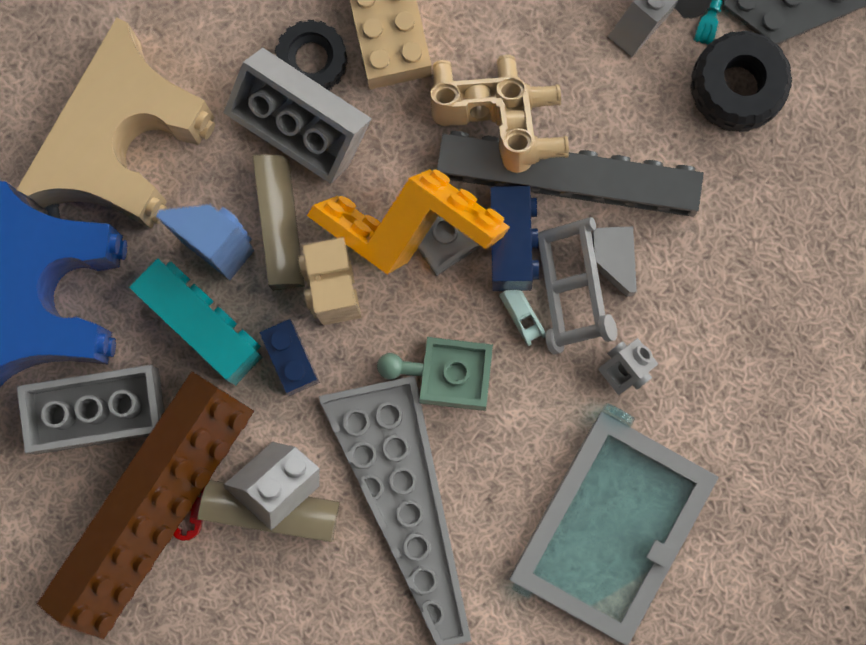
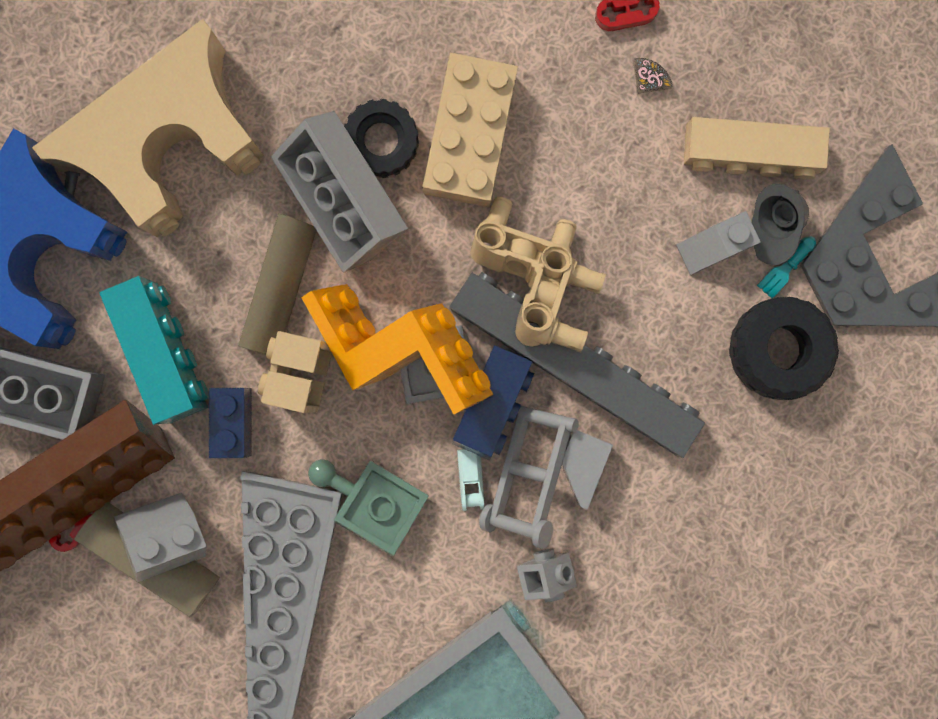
camera: 15 degrees right, 5 degrees up
medium blue slope [155,204,255,280] -> none

